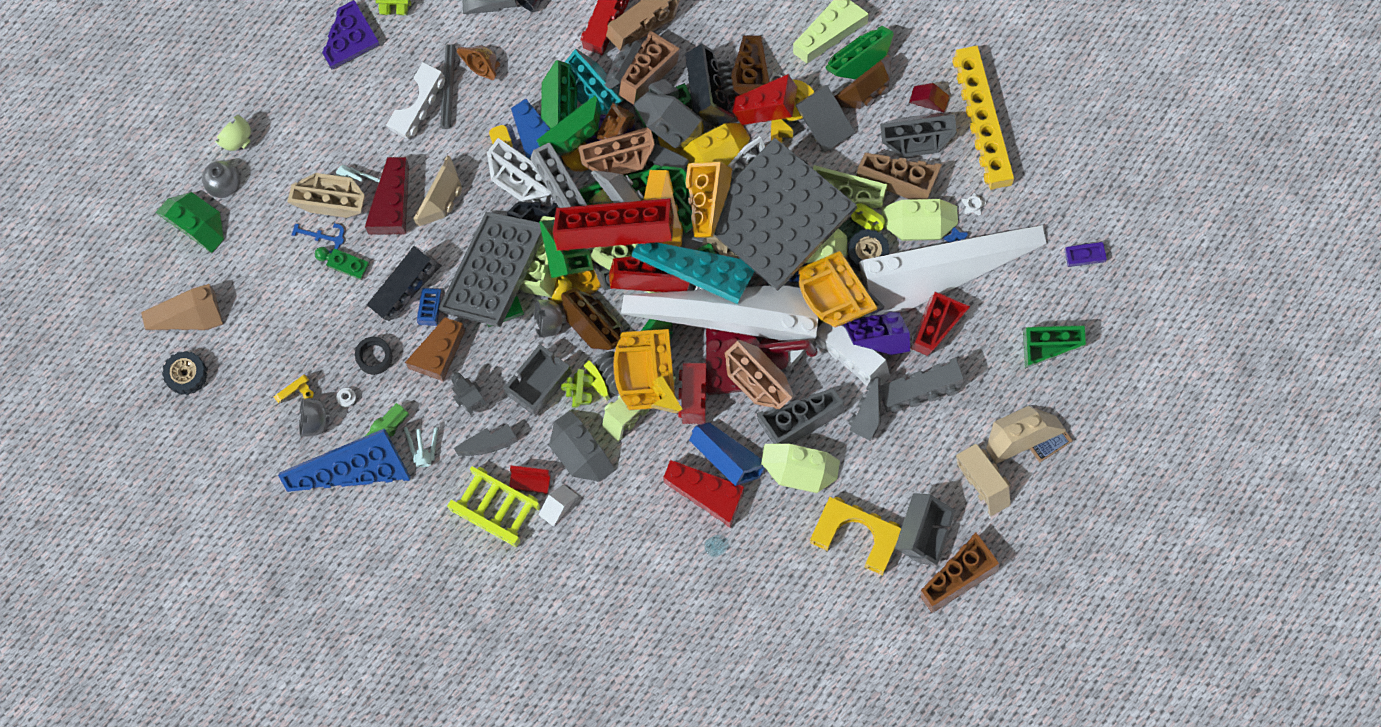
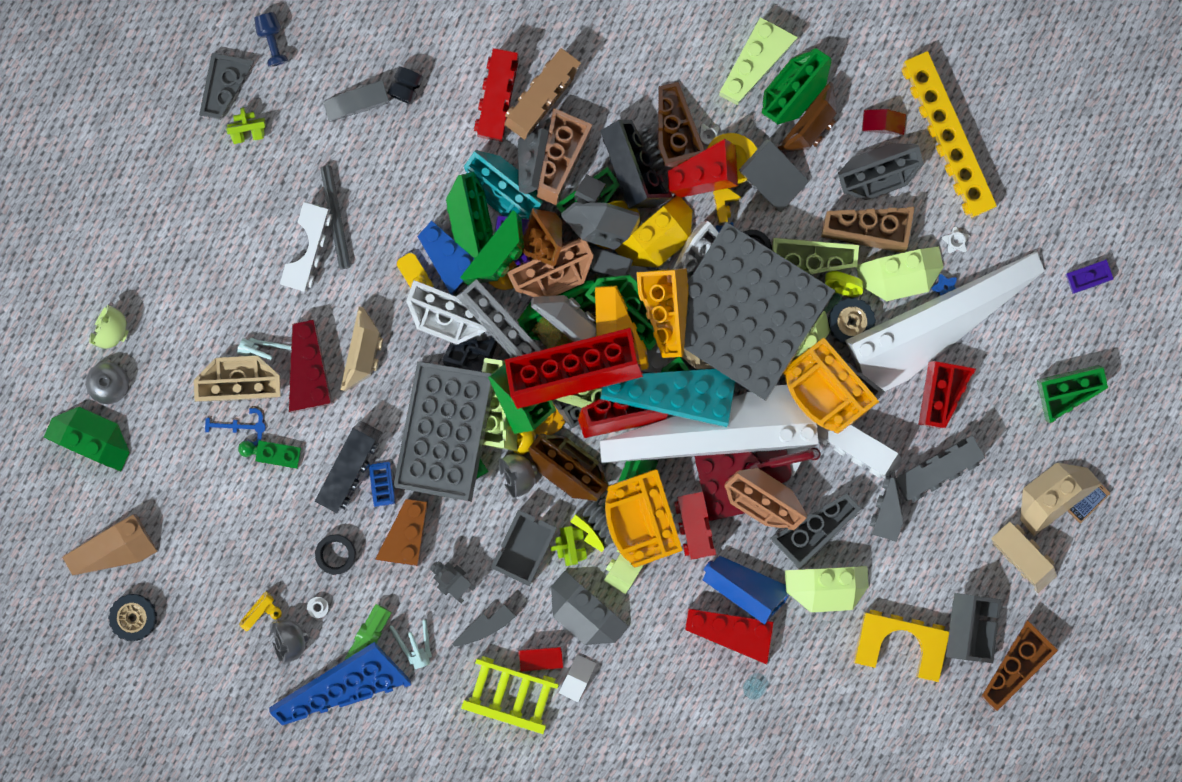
camera: 15 degrees left, 15 degrees up
dark purple plate [322,0,380,70] -> none
dark orange hat [457,45,500,81] -> none
yellow slope [650,376,682,414] -> none
dark purple slope [843,312,910,355] -> none

